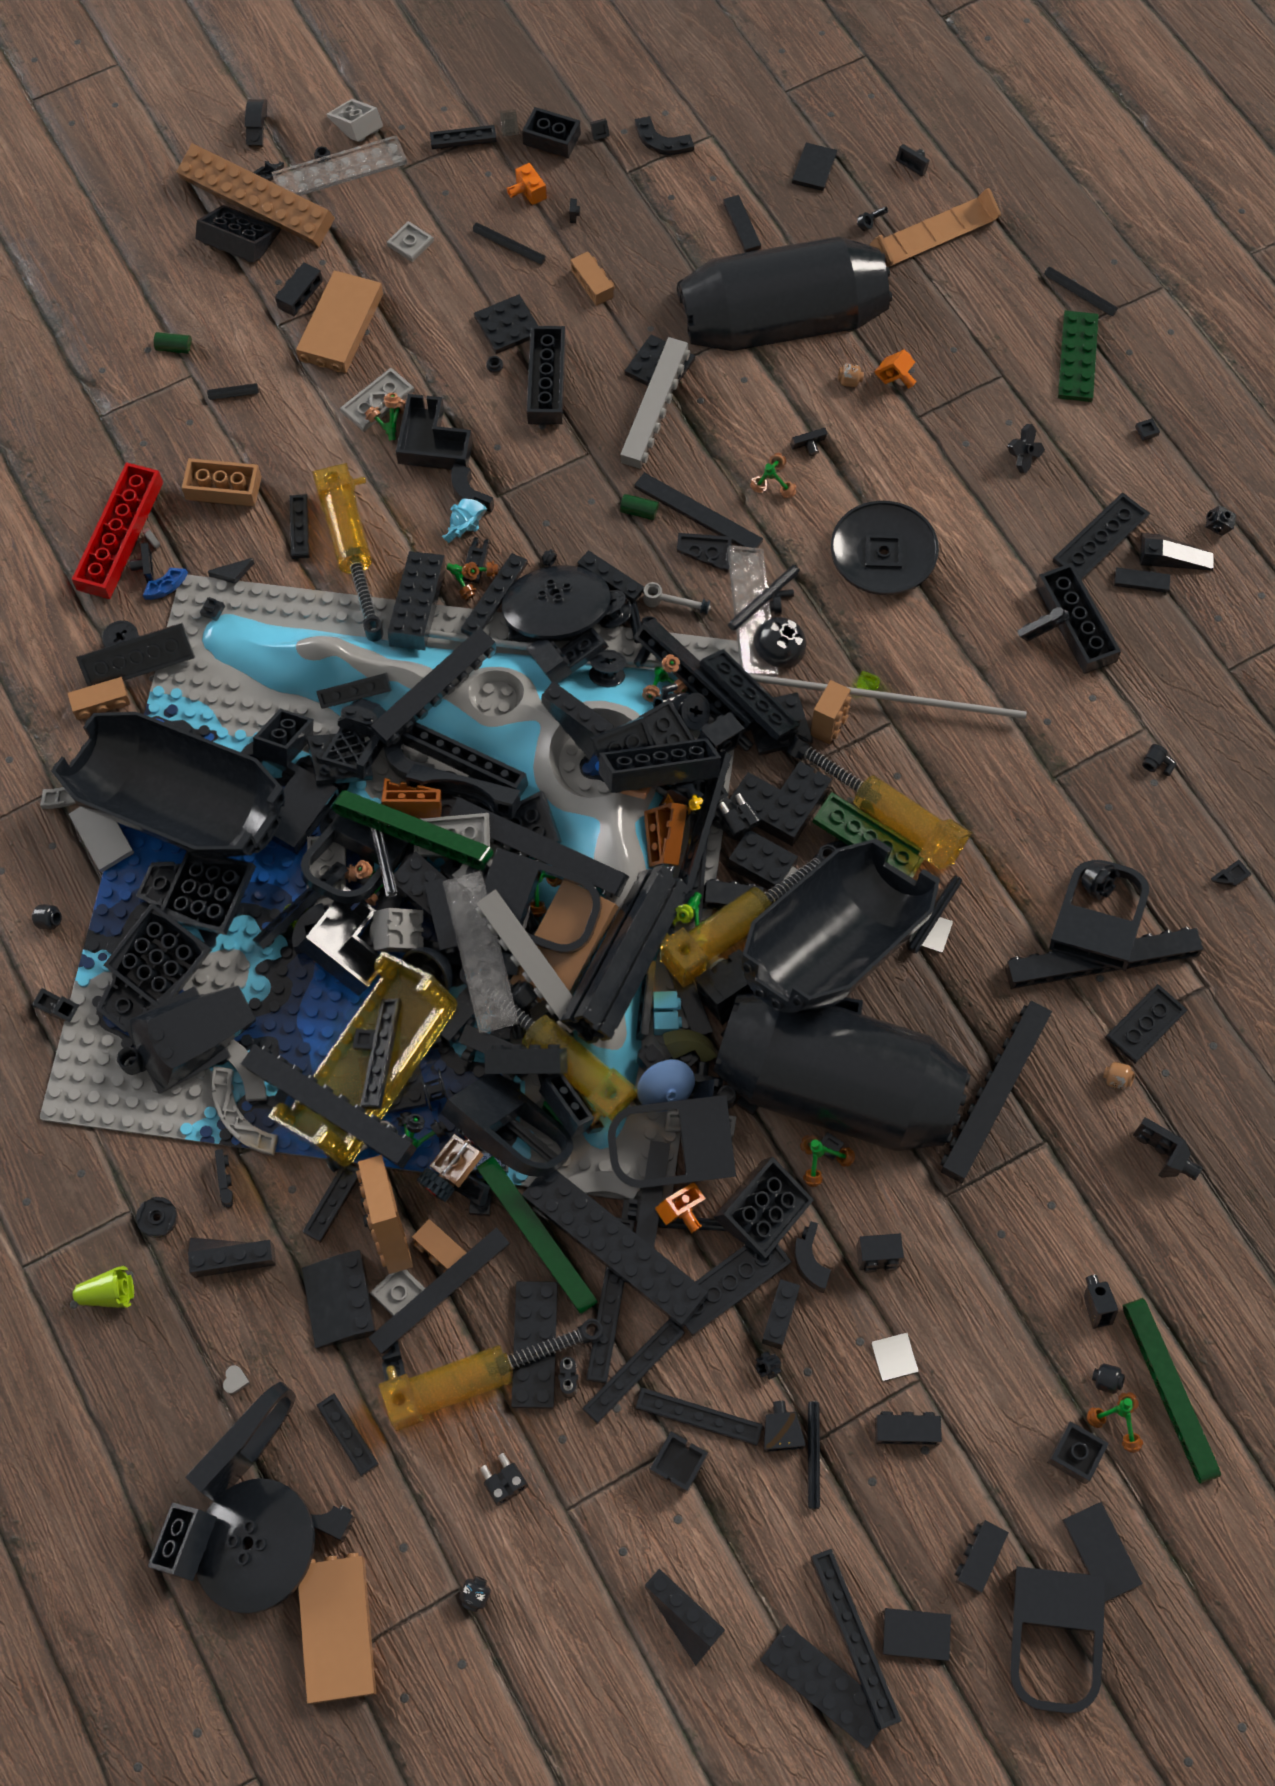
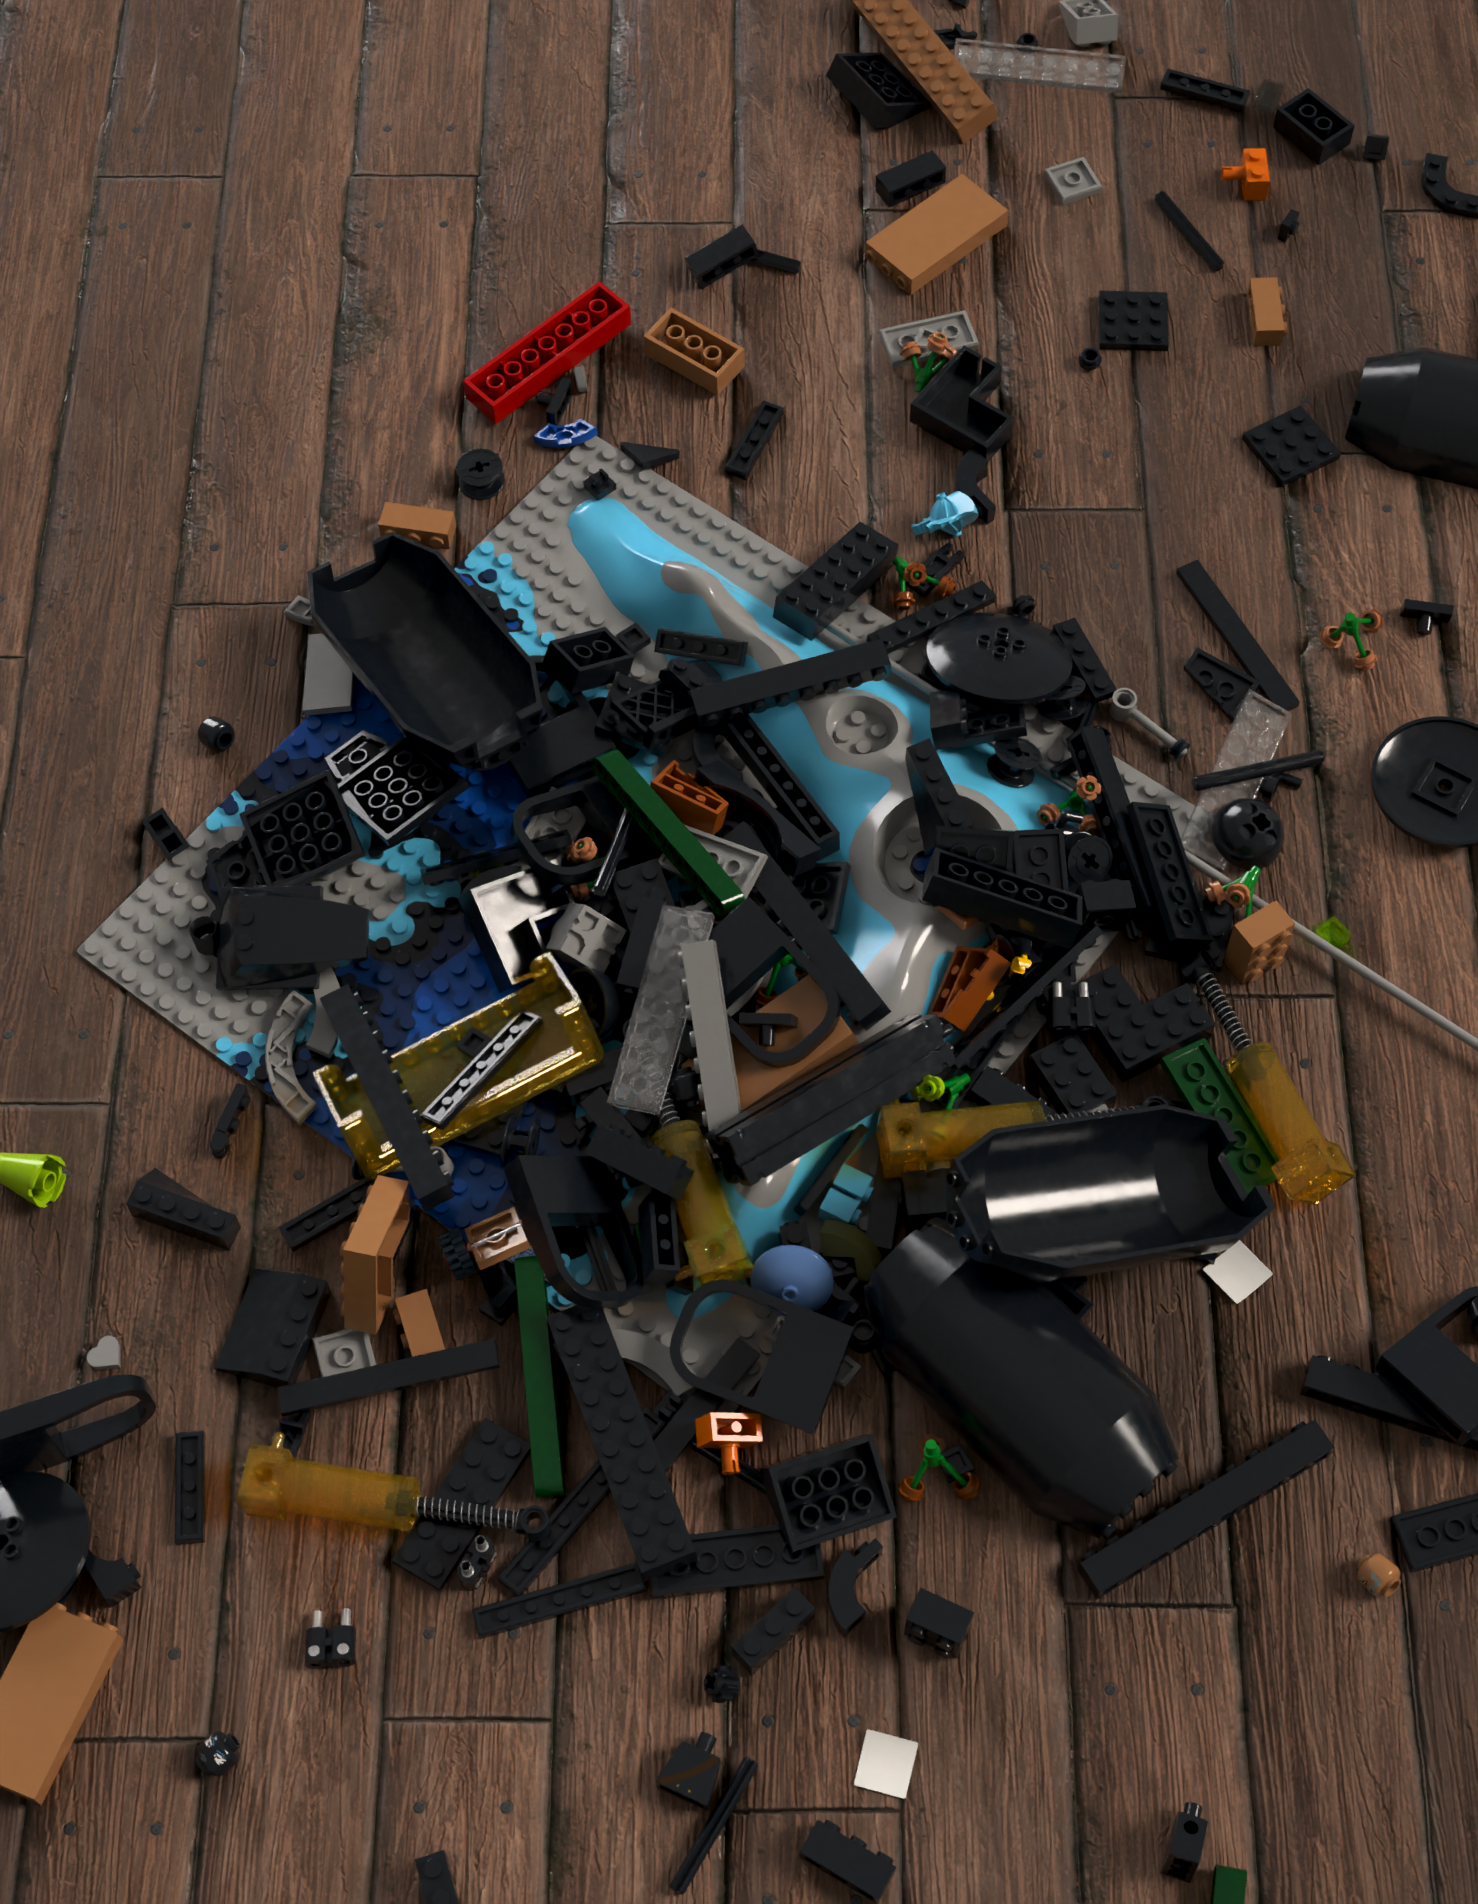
camera: 30 degrees right, 5 degrees down
black plate [76,623,195,687] -> none
black plate [136,1197,178,1238] -> none
dark green brick [154,332,192,354] -> none
clear yellow piece [312,463,384,642] -> none
black plant [396,1112,448,1148] -> none
black brick [527,326,566,425] -> none
light grey brick [620,337,690,469] -> none
dark green brick [620,494,659,520] -> none
black tile [636,1388,763,1446] -> none
black piece [650,1431,708,1494] -> none
black axle [908,875,962,953] -> none
black plate [1133,1117,1203,1181] -> none
none -> black tile [616,622,651,654]
none -> black brick [685,224,759,289]
none -> black tile [739,1013,798,1047]
none -> nougat plant [1205,866,1261,923]

